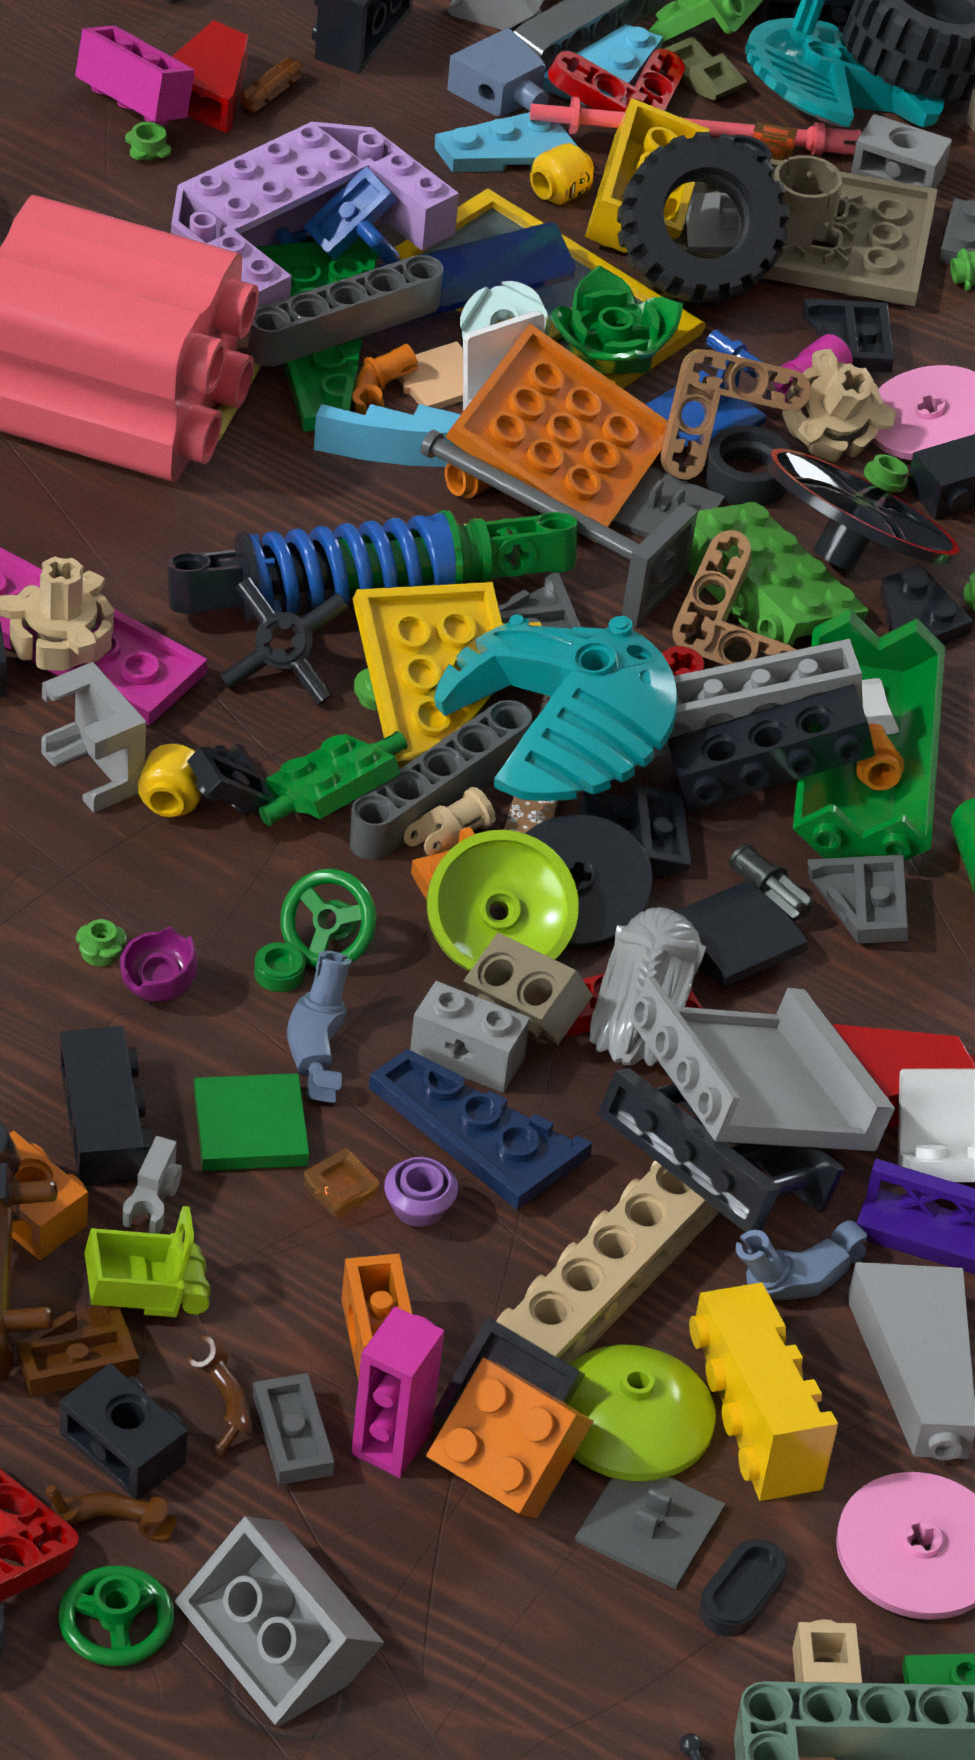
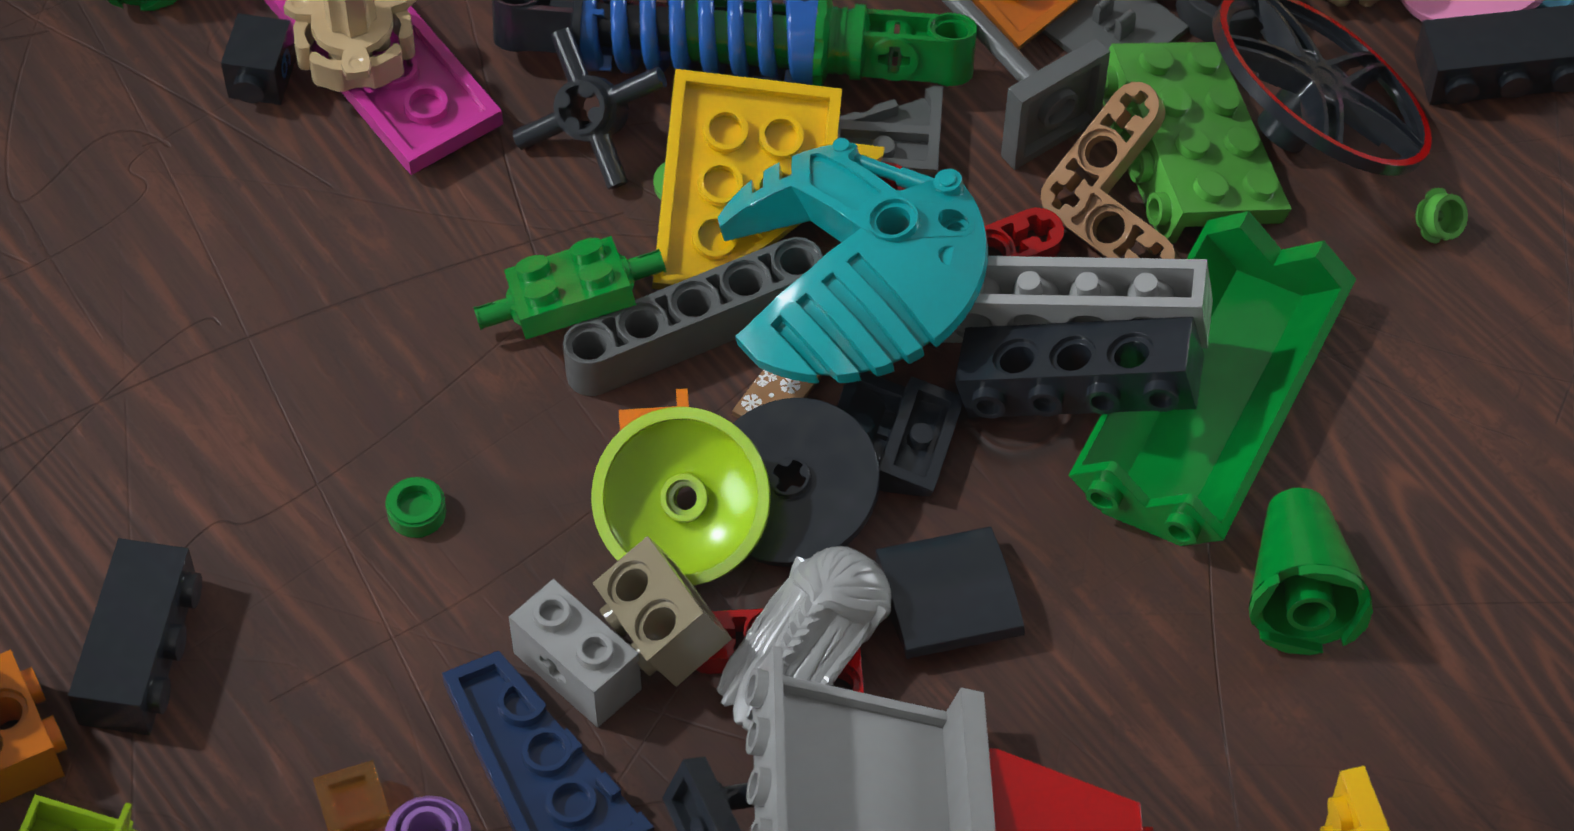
camera: 25 degrees right, 10 degrees up
light grey panel [41,662,146,813] -> none
bright green plate [76,919,127,966] -> none
magenta hair [120,926,198,1002] -> none
light grey plate [123,1136,182,1234] -> none
yellow head [138,743,202,817] -> none
black wing [187,744,277,817] -> none
green tile [193,1073,309,1171] -> none
green piece [280,869,377,968] -> none
sand blue arm [286,951,352,1103] -> none
tan piece [404,787,496,855] -> none
pearl dark grey axle [729,844,813,921] -> none
dark grey wing [808,855,908,943] -> none
orange cone [856,723,904,790] -> none
white sticker [862,678,899,735] -> none
bright green plate [864,454,908,494] -> none
black wing [880,564,974,645] -> none

